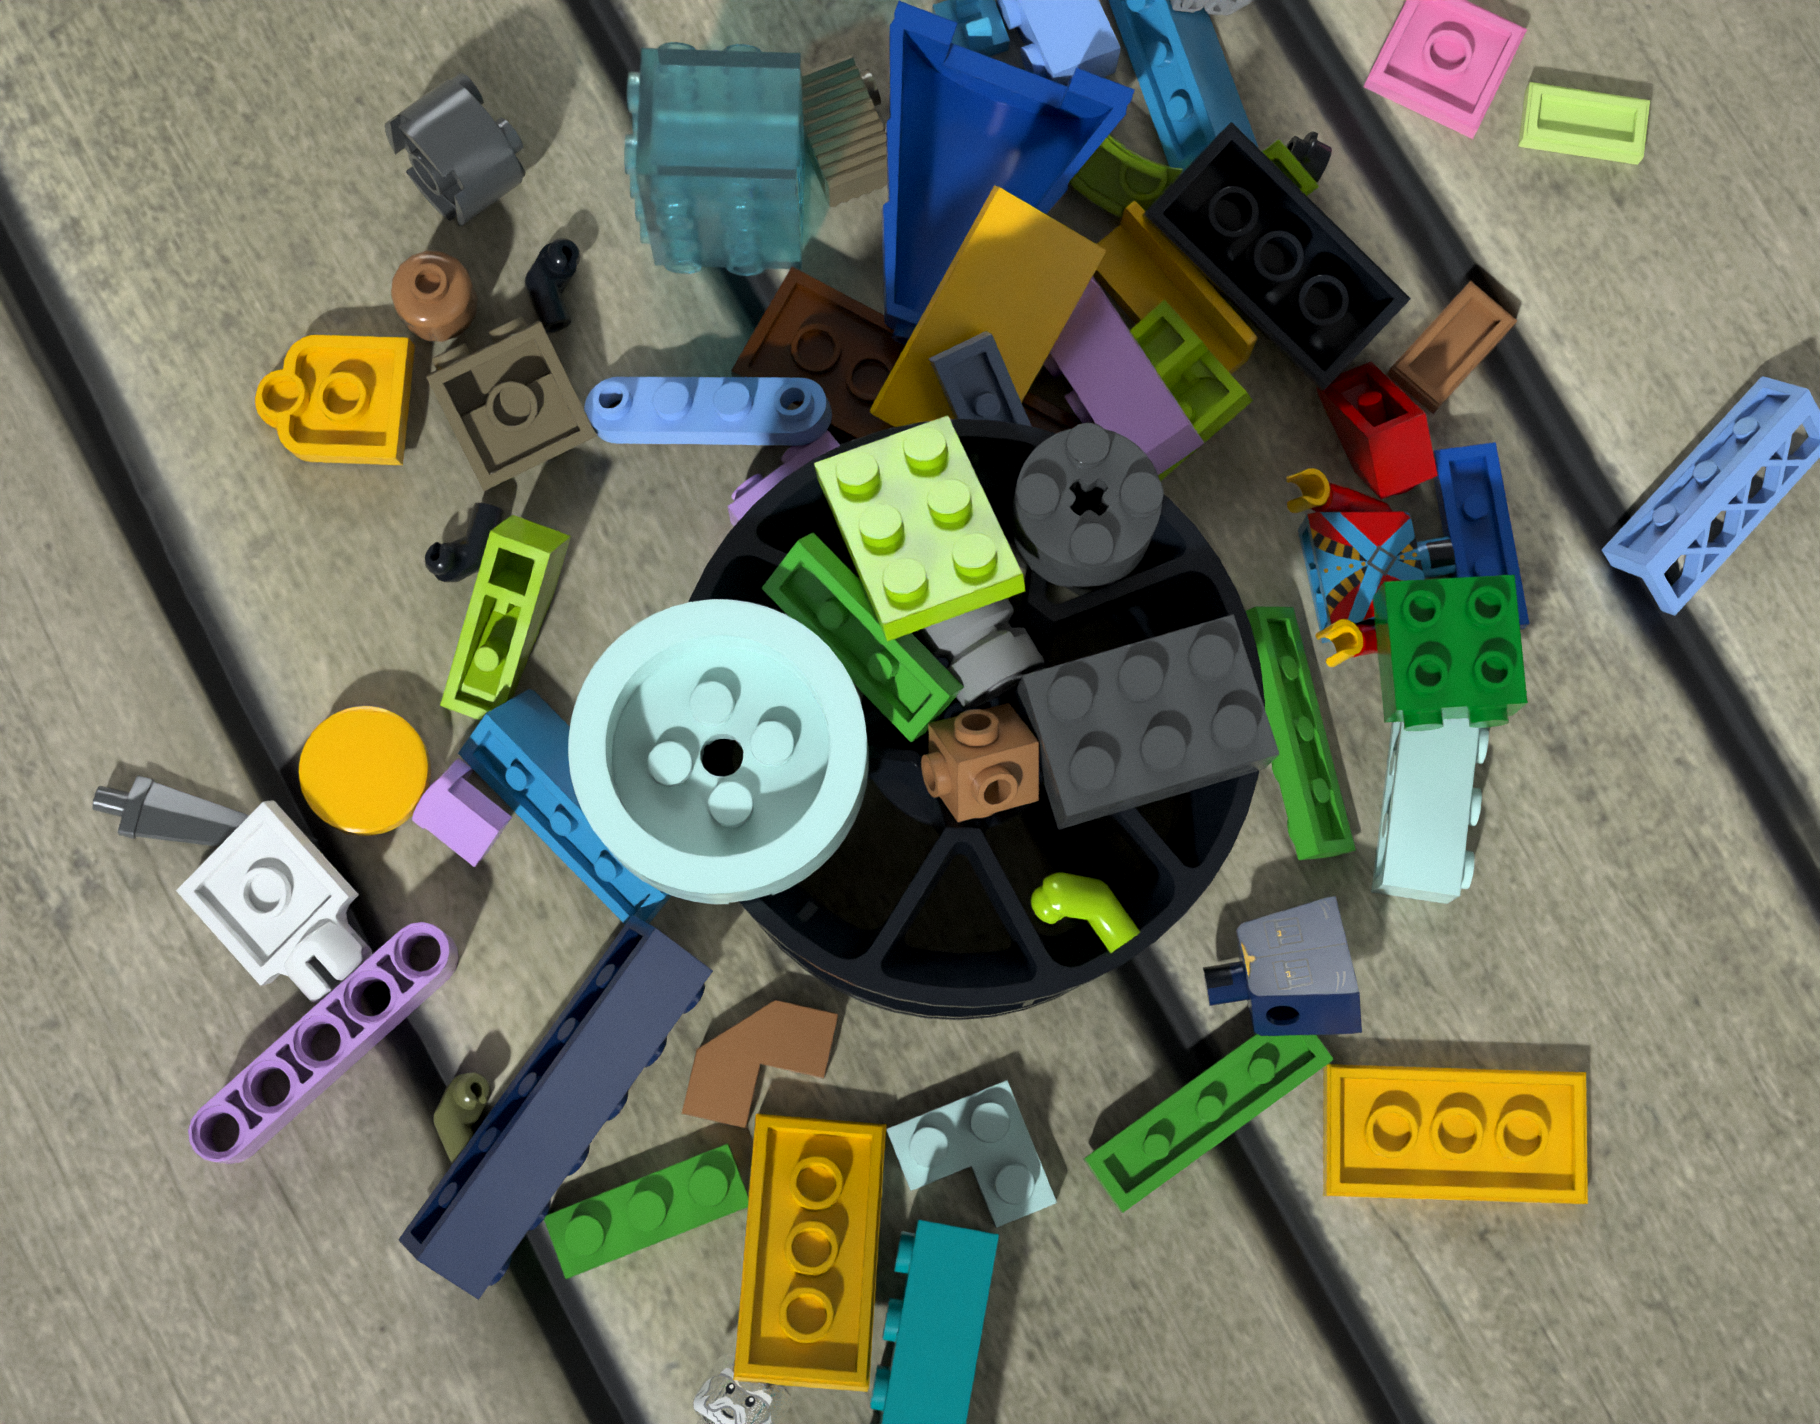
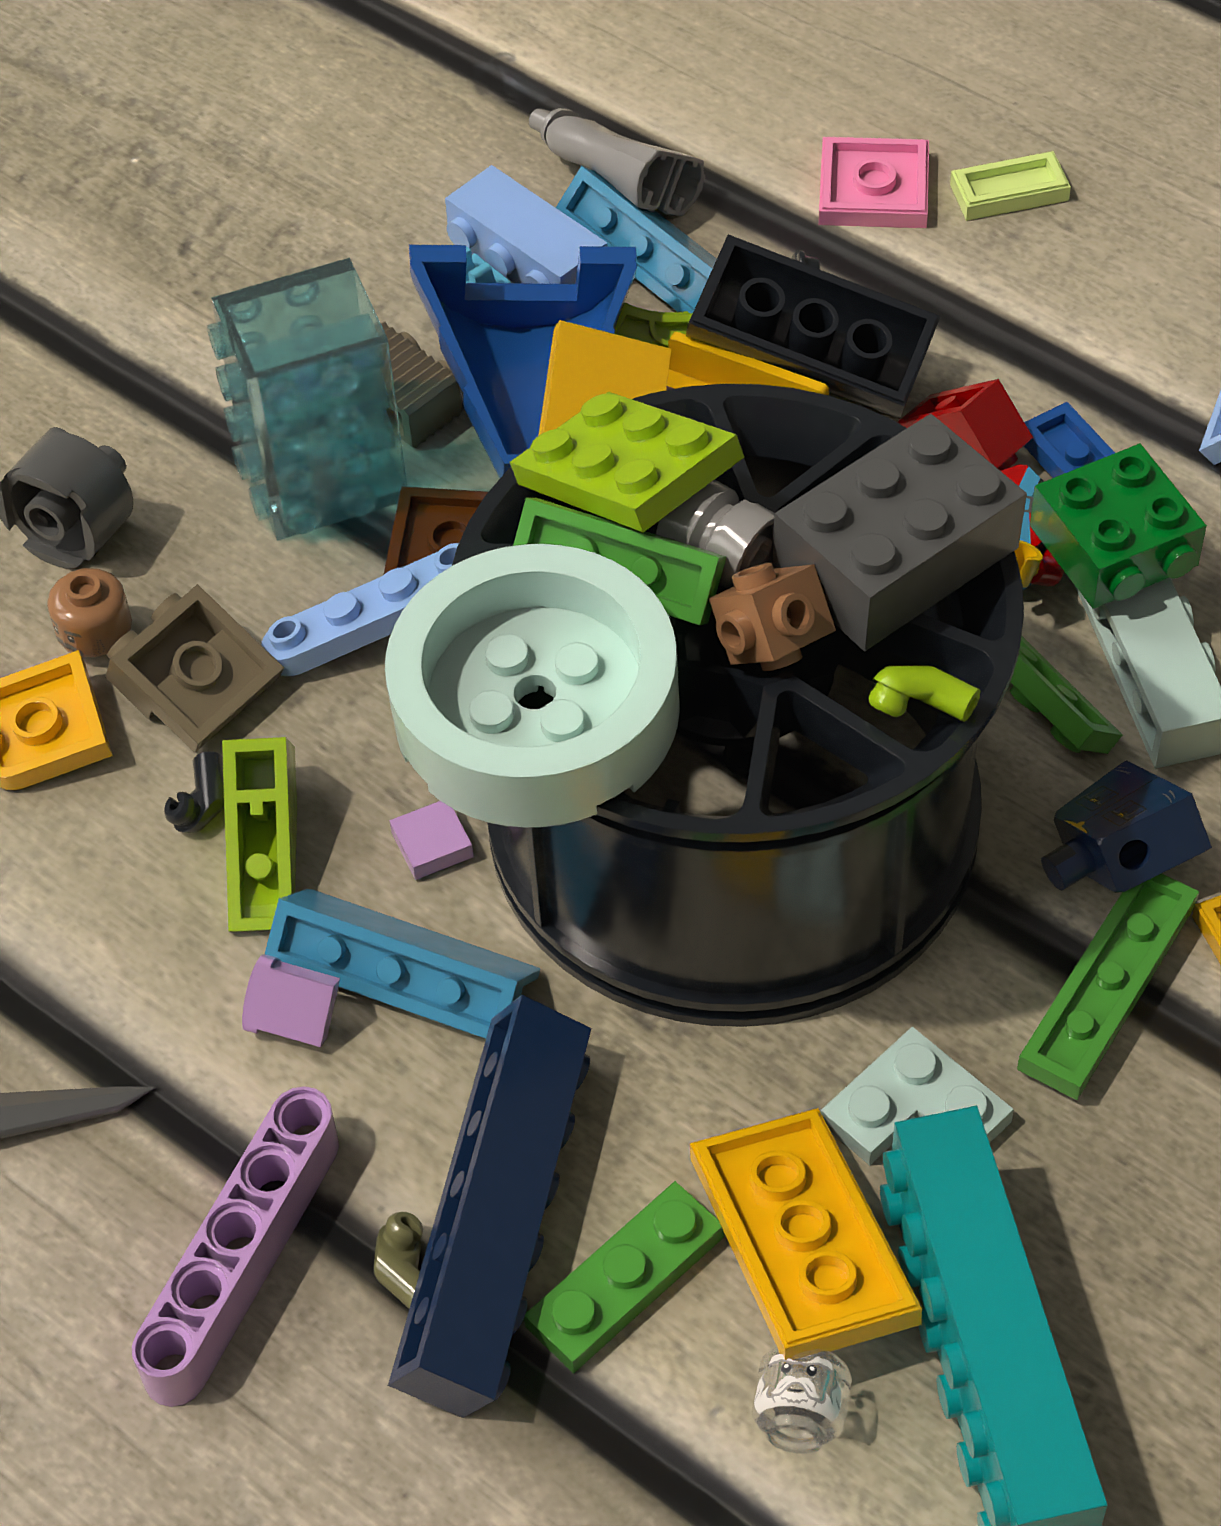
camera: 15 degrees left, 25 degrees down
white plate [176,800,373,1004] -> none
yellow tile [299,706,431,836] -> none
black arm [525,238,581,333] -> none
medium nougat tile [682,1000,838,1129] -> none
dark grey brick [1011,423,1164,588] -> none
medium nougat tile [1387,281,1517,414] -> none

